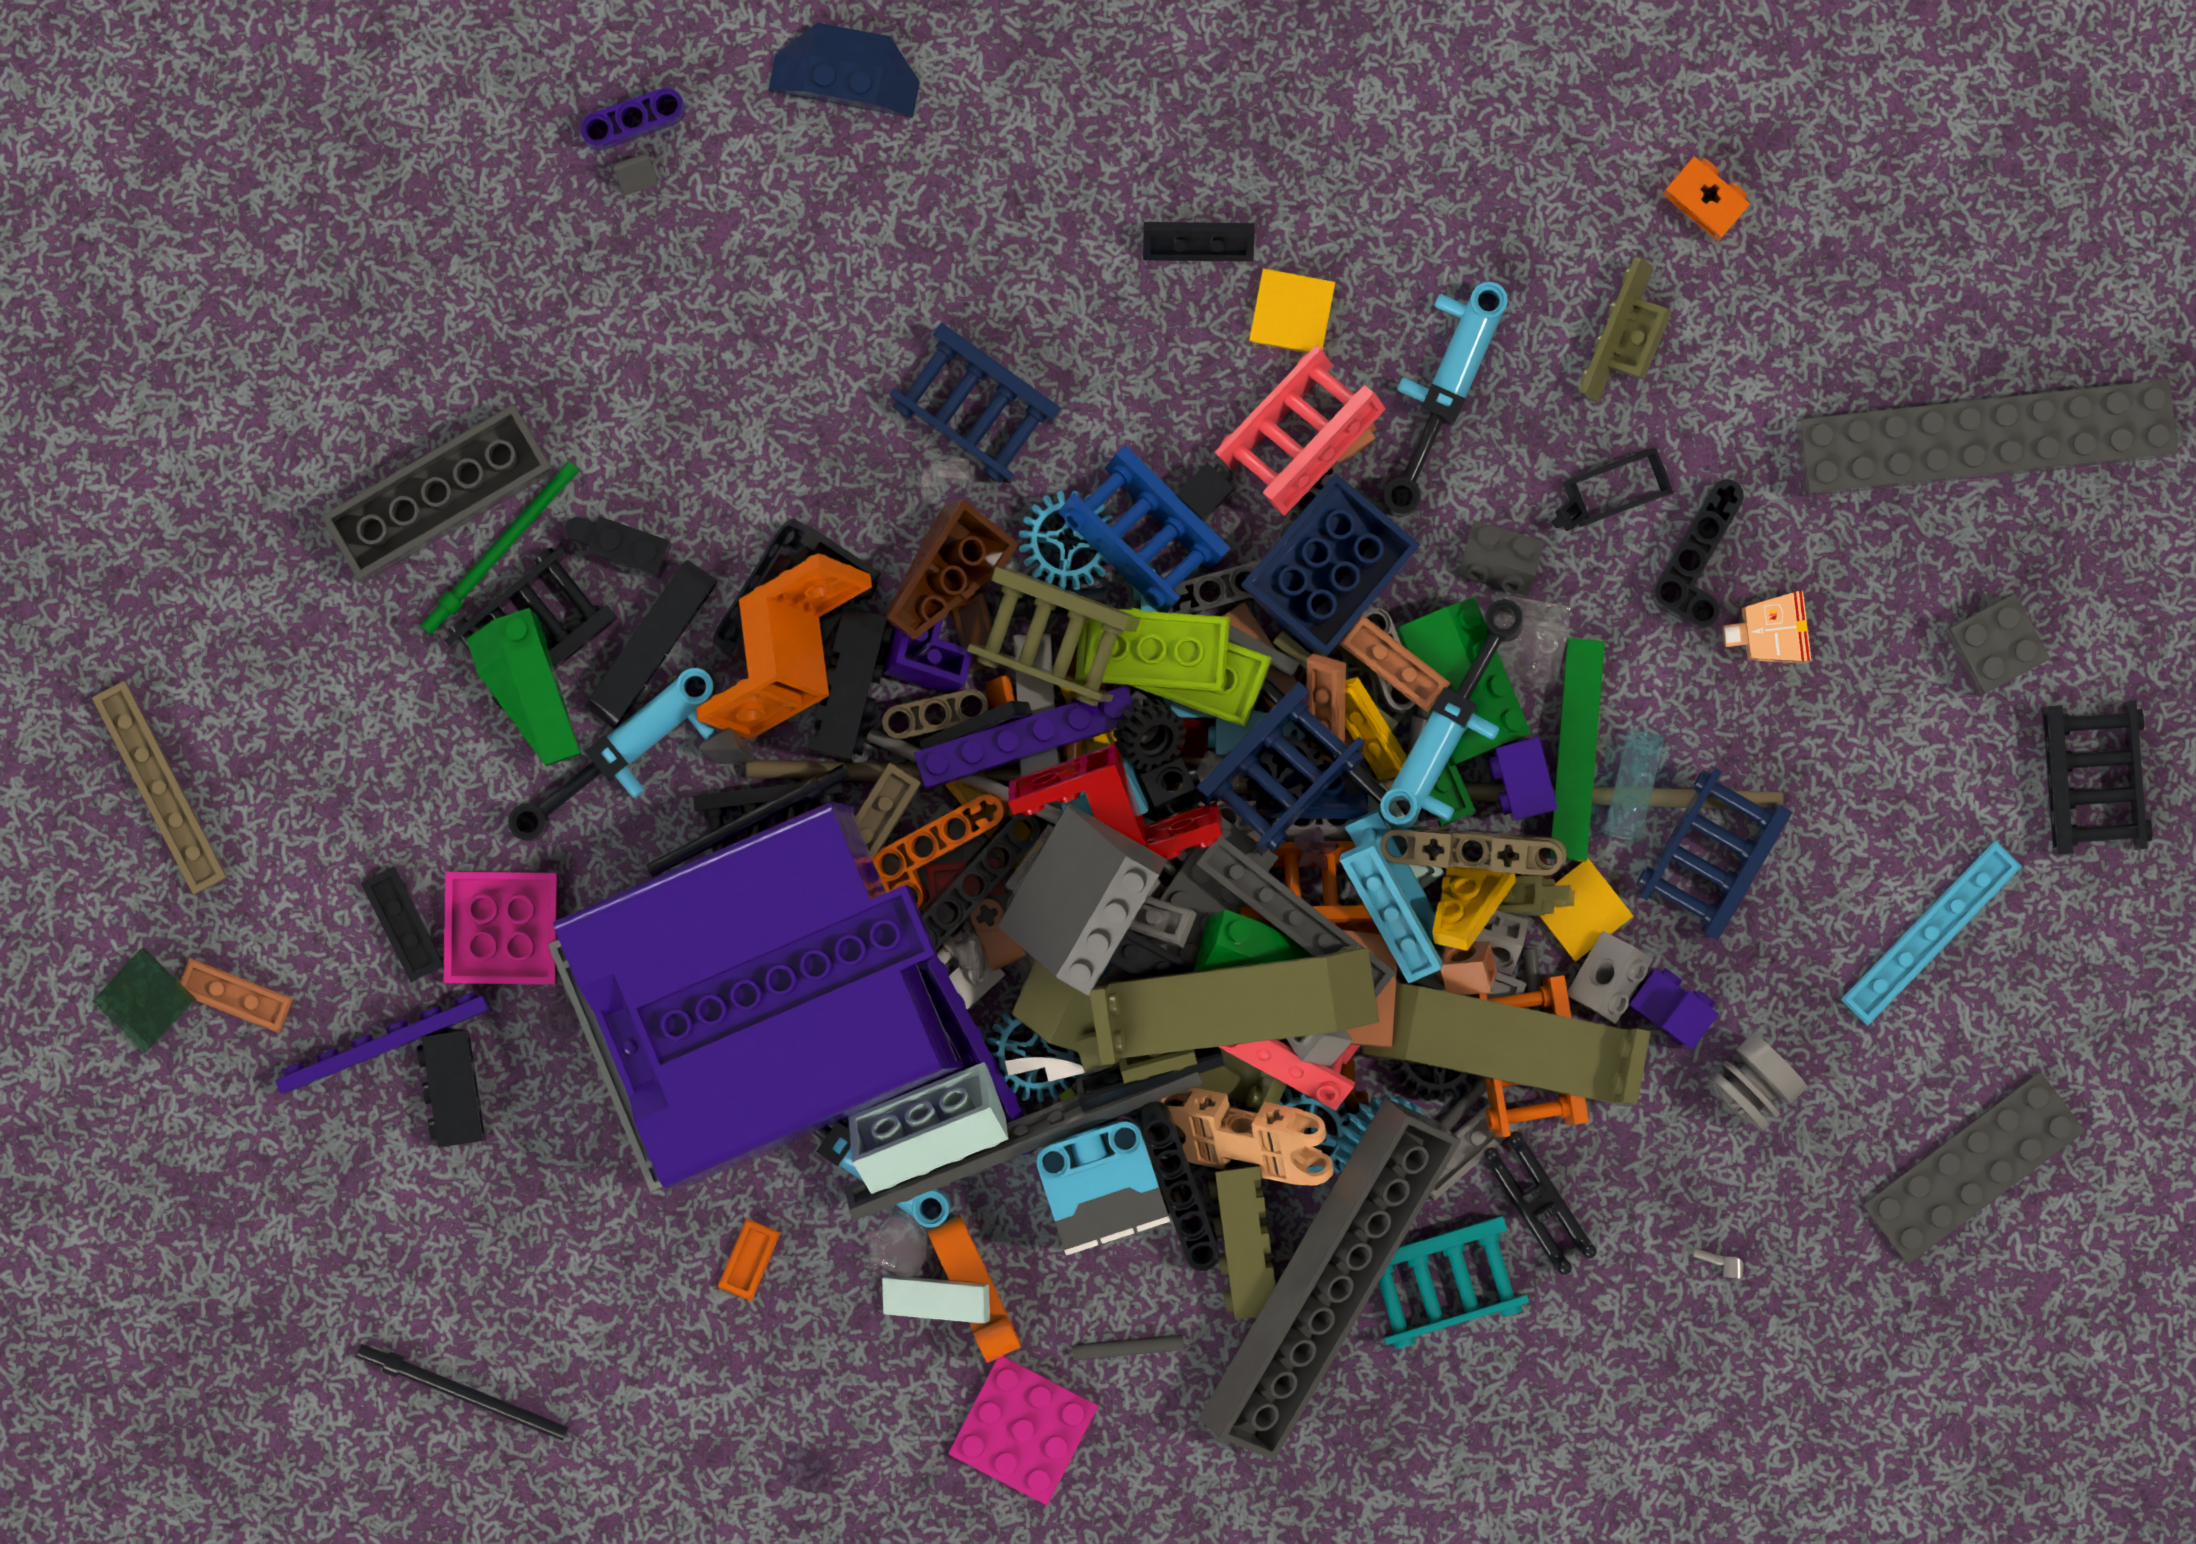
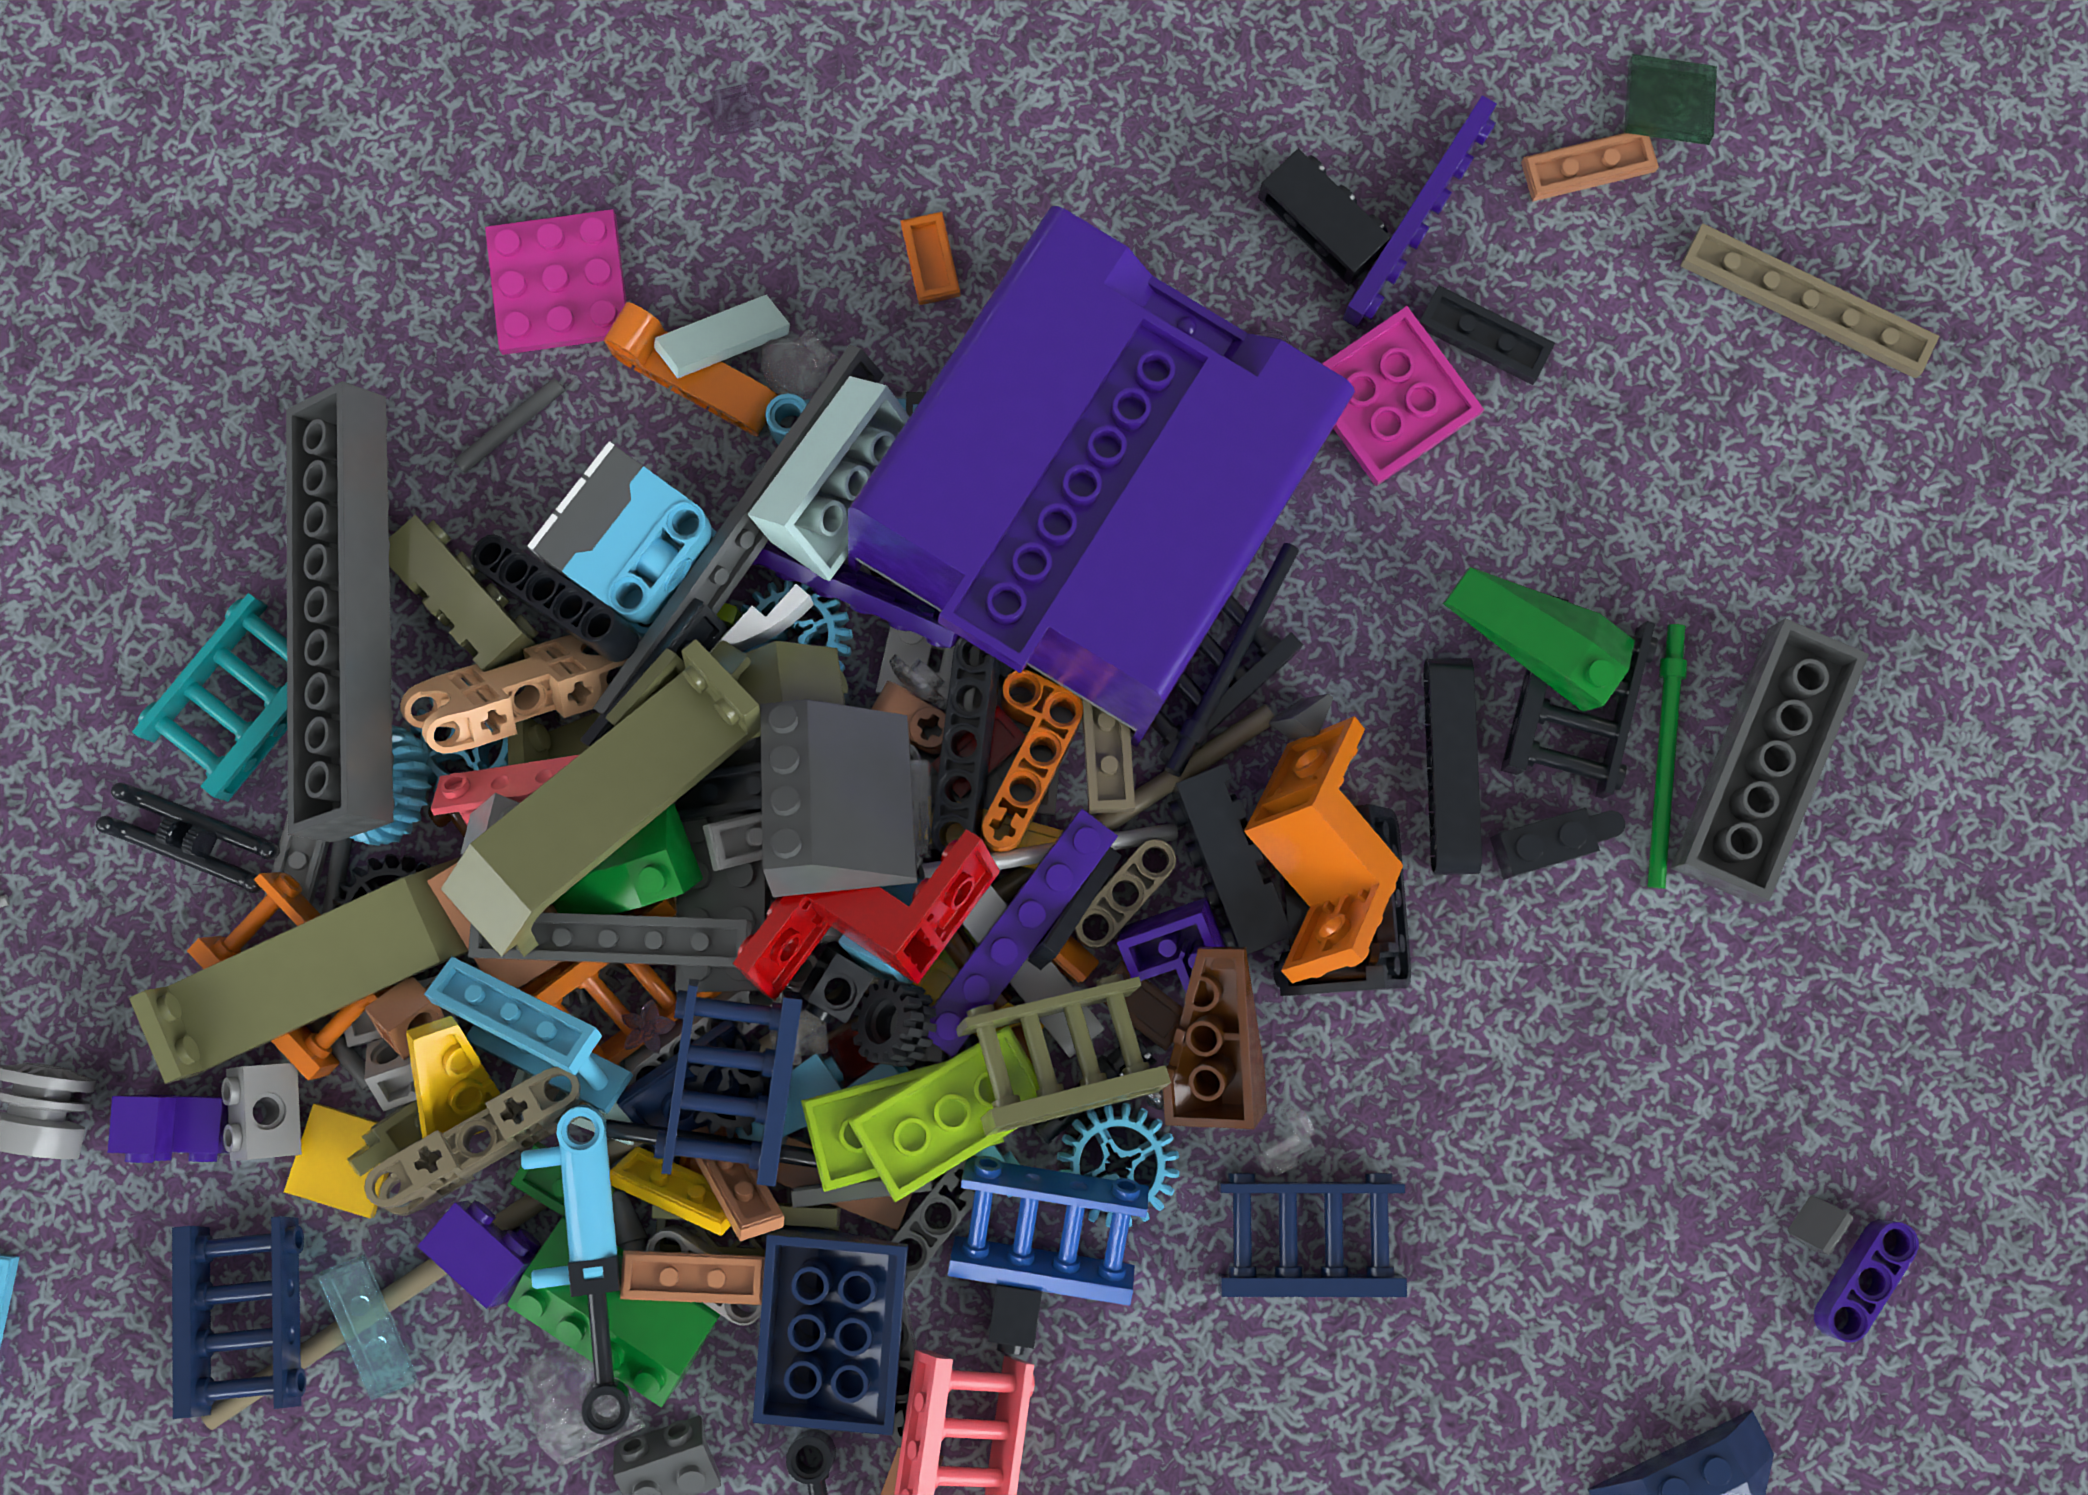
camera: 145 degrees right, 5 degrees down
medium azure piece [508,668,716,842] -> none
green tile [1549,638,1605,862] -> none

